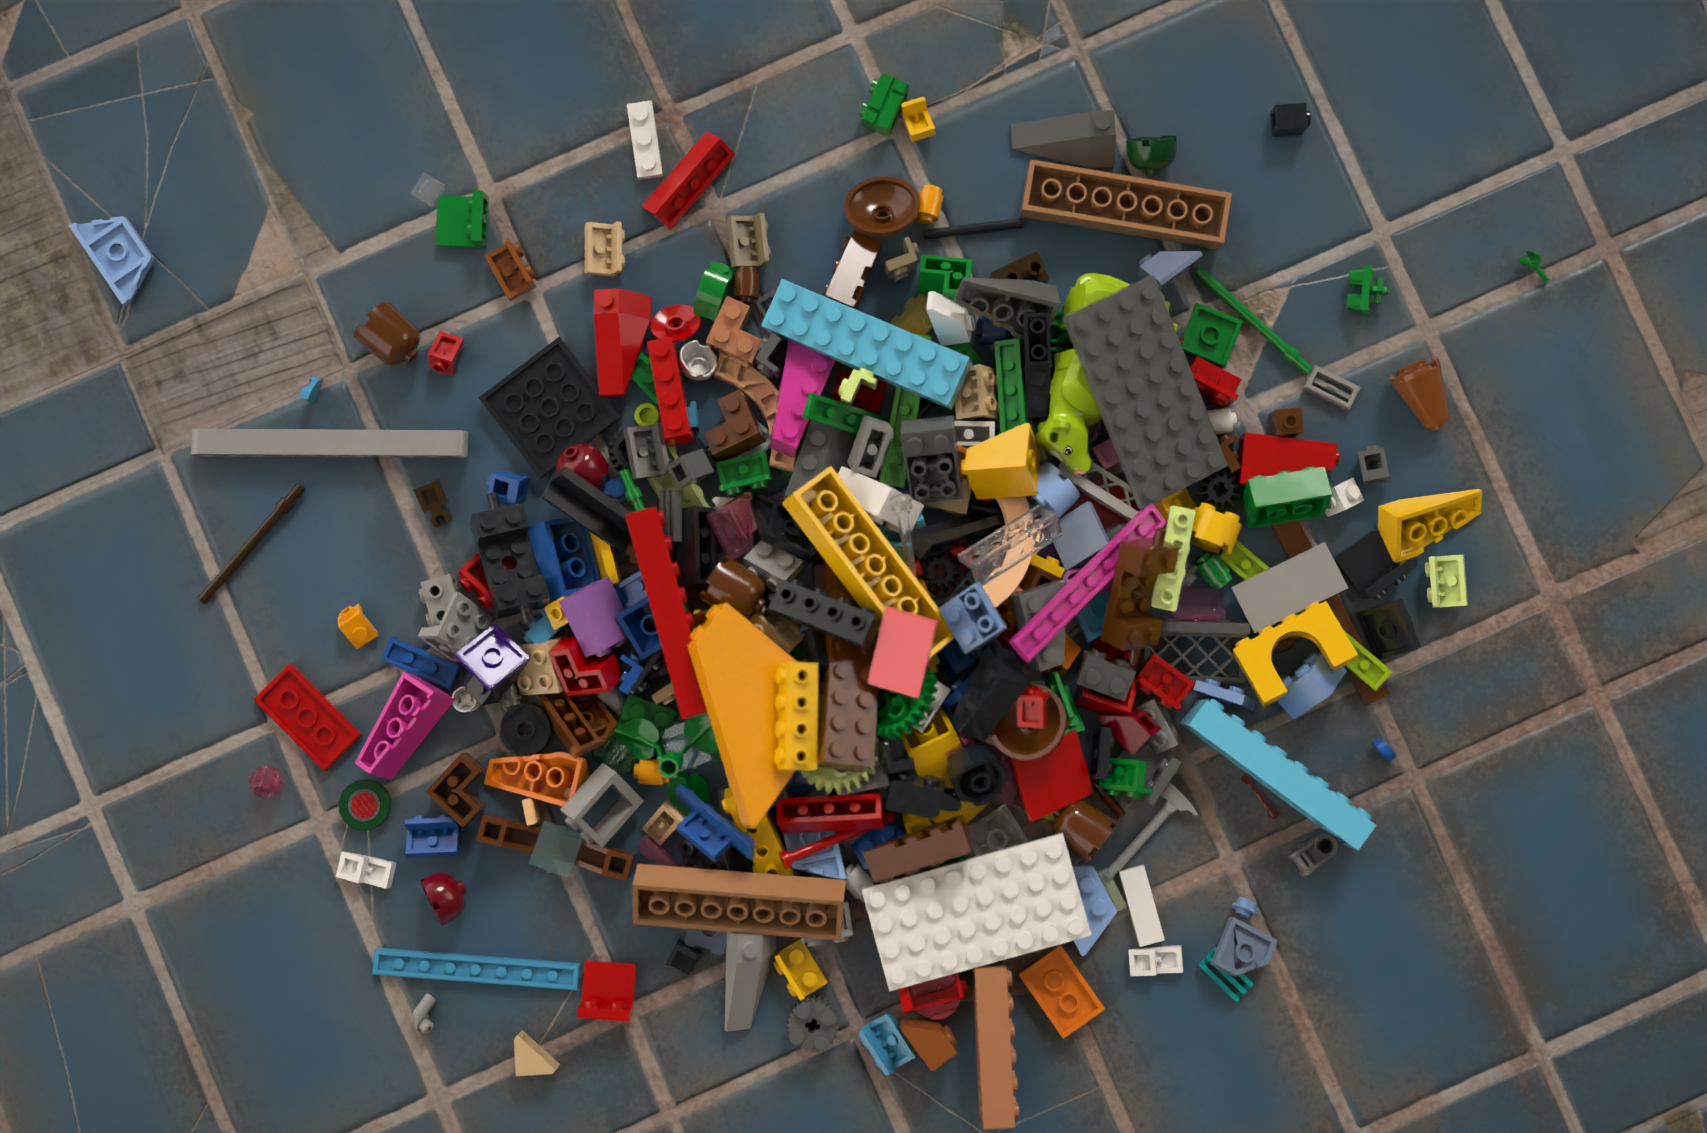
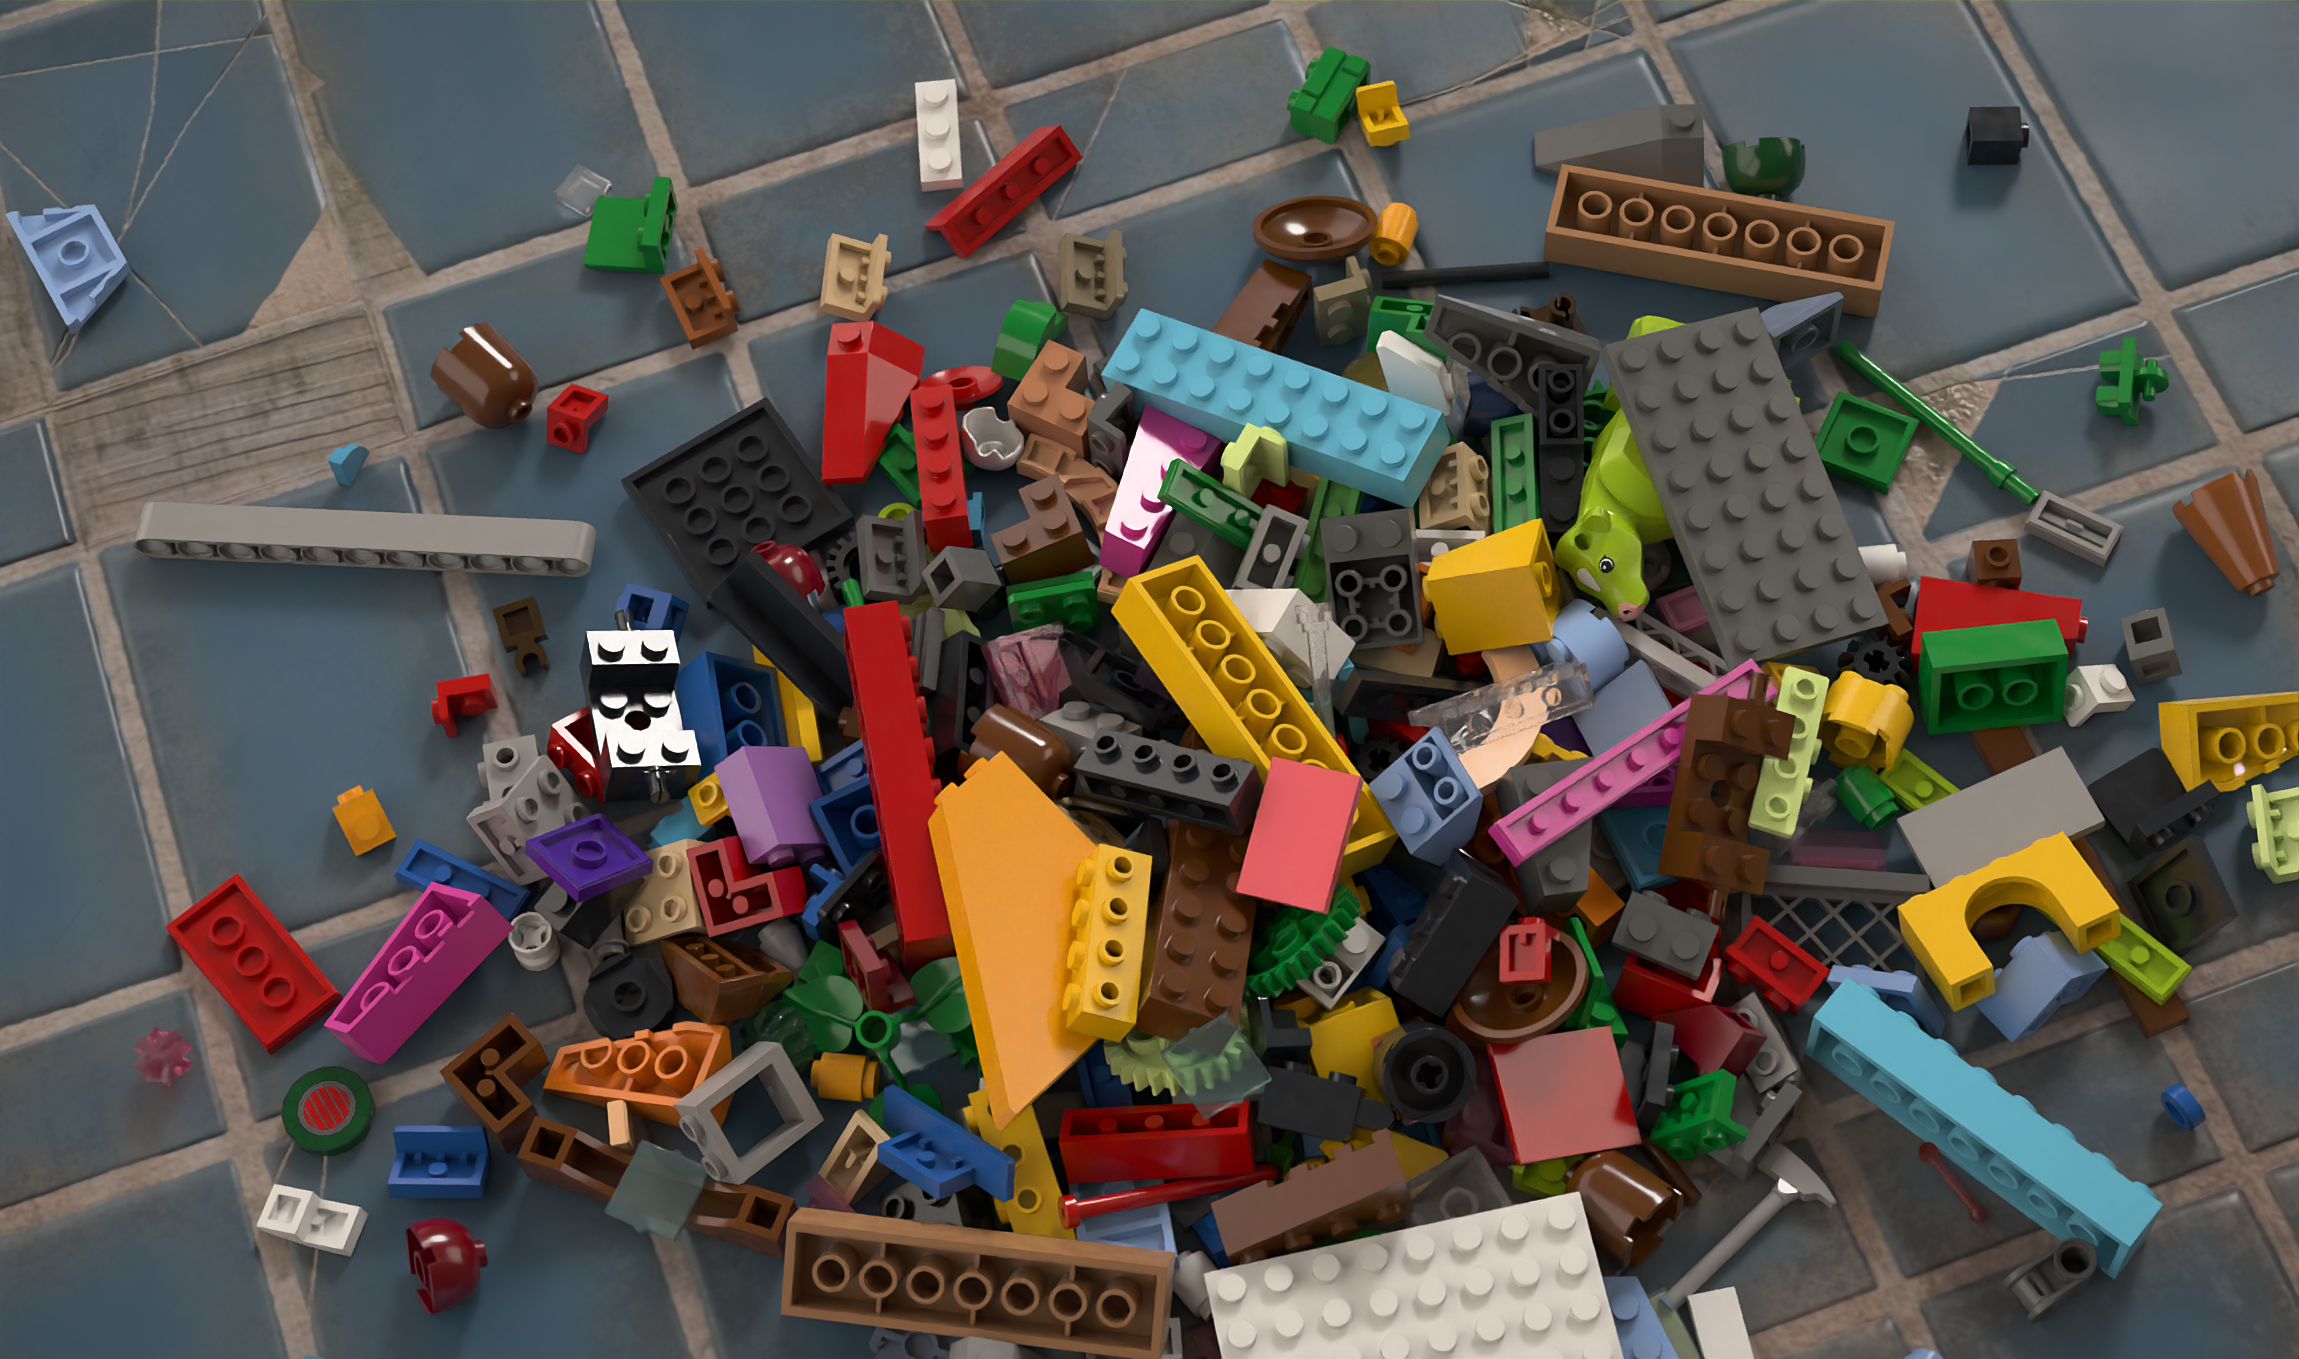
camera: 10 degrees right, 25 degrees down
dark brown bar [197,483,306,604] -> none
reddish brown brick [733,266,759,305] -> none
red bracket [1190,356,1242,408] -> none
none -> red bracket [431,673,498,738]
none -> dark red bracket [838,919,916,1014]
none -> clear light blue piece [1160,1012,1272,1120]

